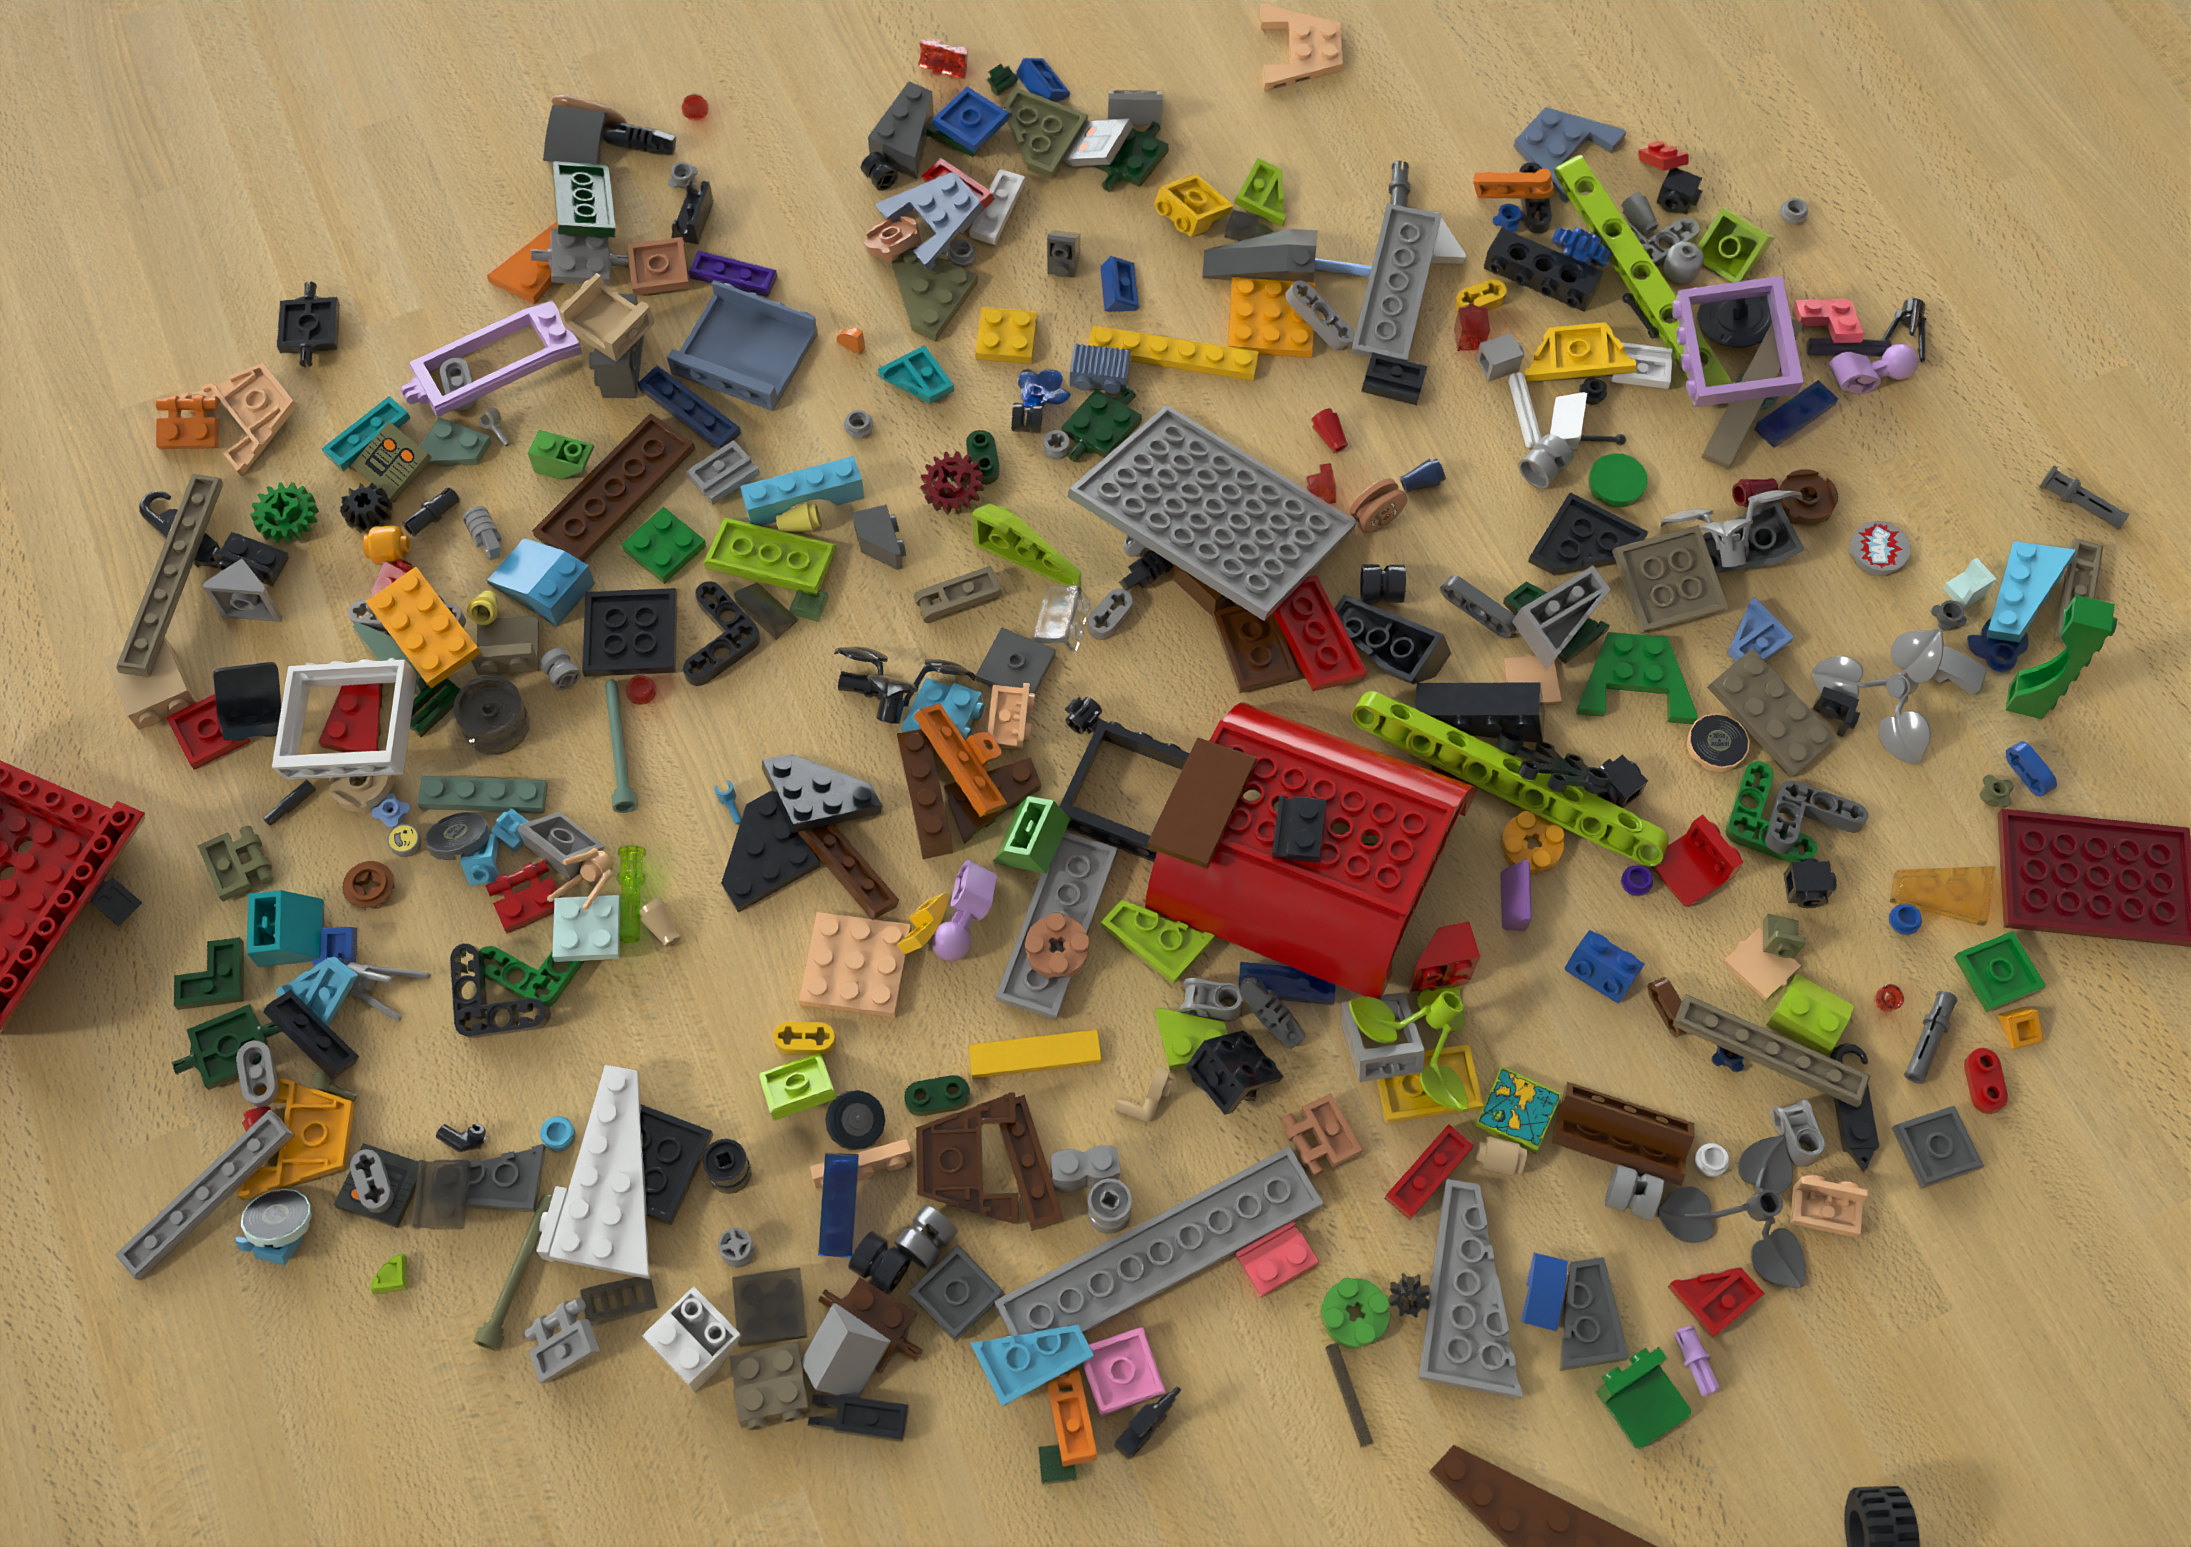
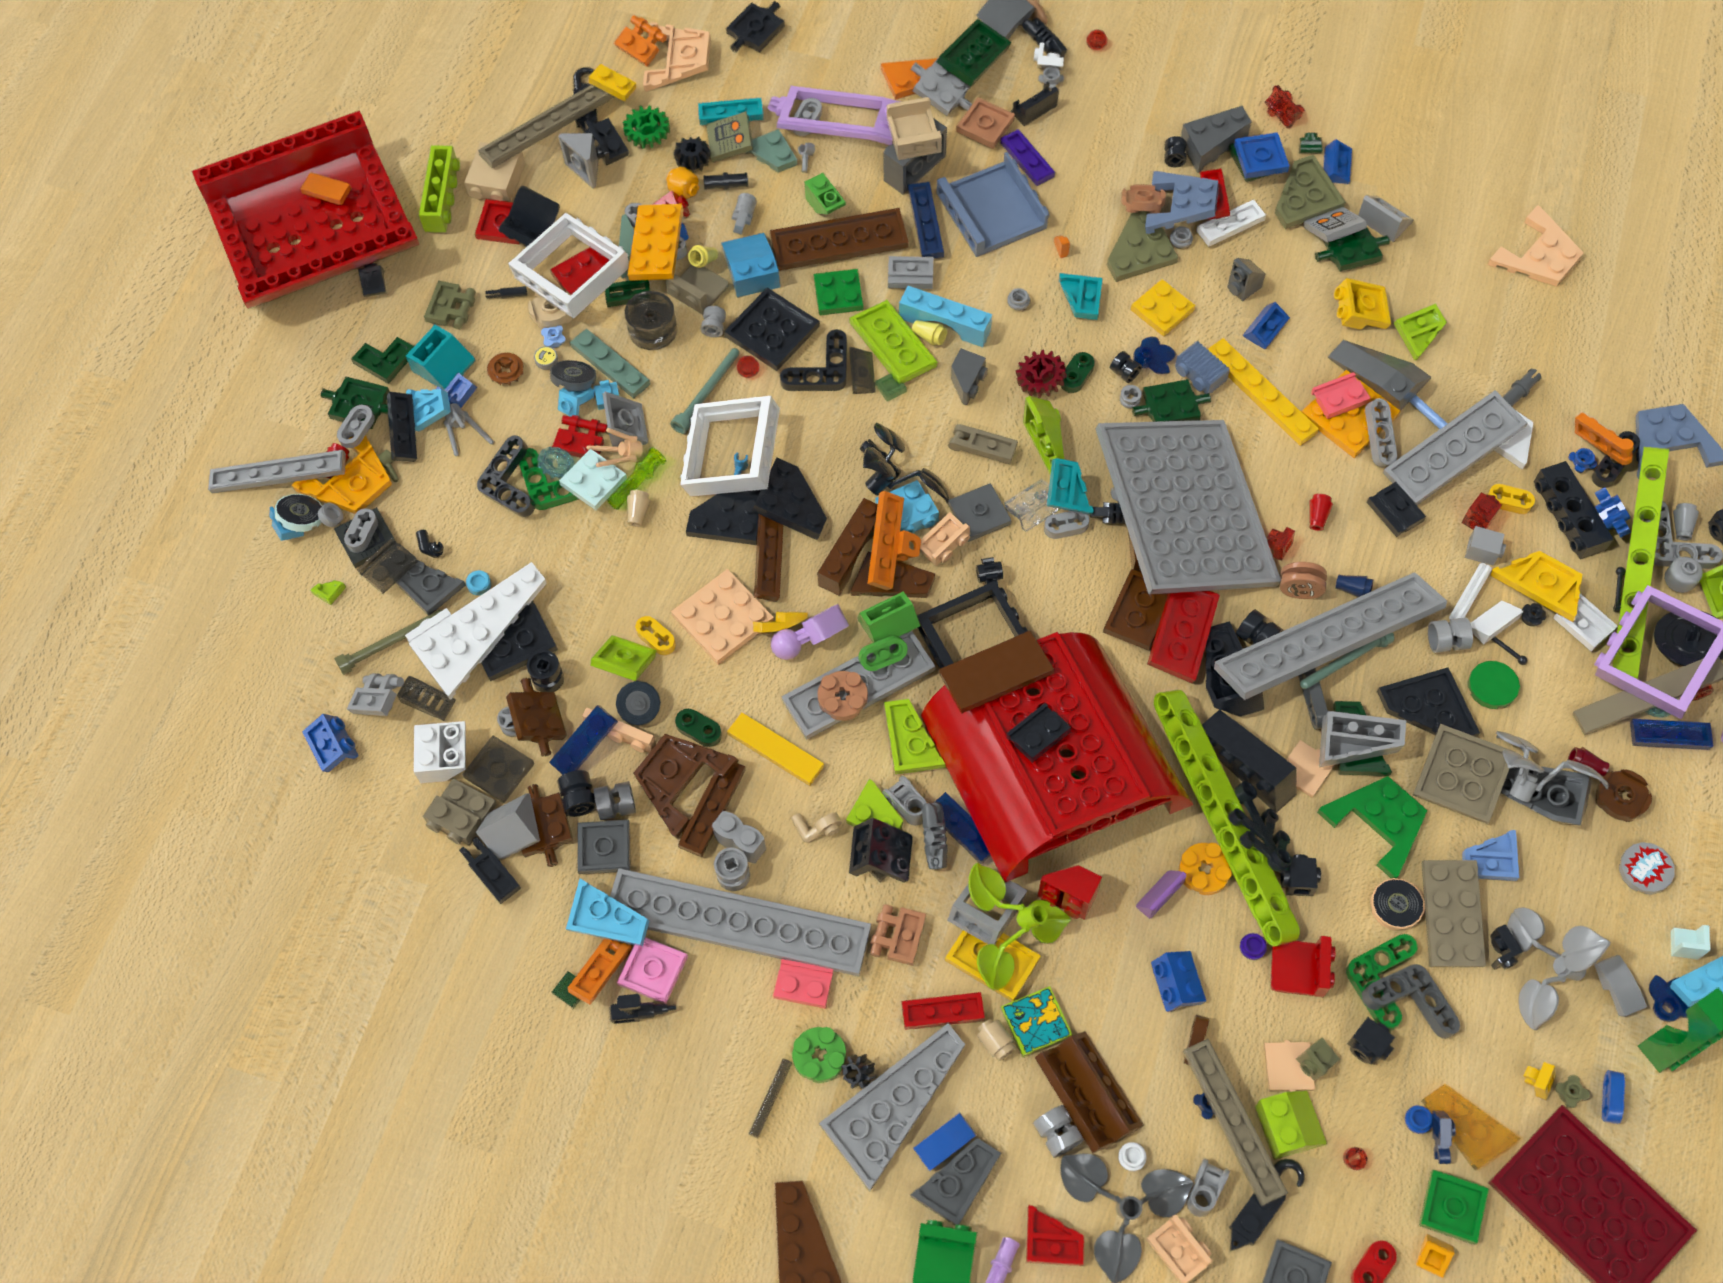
camera: 45 degrees right, 0 degrees up
clear smoke plate [1224,210,1275,241] -> none
dark grey pin [1904,991,1958,1084] -> none
dark grey plate [1931,600,1967,631] -> none
none -> blue bracket [302,714,359,773]
none -> light grey tile [318,503,343,527]
none -> lime brick [419,145,460,232]
none -> reddish brown plate [506,678,567,757]
none -> clear light blue gear [537,447,575,480]
none -> yellow plate [589,64,636,102]
none -> white window [680,396,780,496]
none -> bright green plate [858,635,908,671]
none -> white bracket [1034,43,1064,70]
none -> teal wing [1047,458,1093,514]
none -> light grey plate [1214,572,1447,700]
none -> sand green piece [1300,632,1394,689]
none -> coral plate [1311,372,1371,419]
none -> plate [1432,1110,1456,1164]
none -> yellow tile [1524,1062,1556,1100]

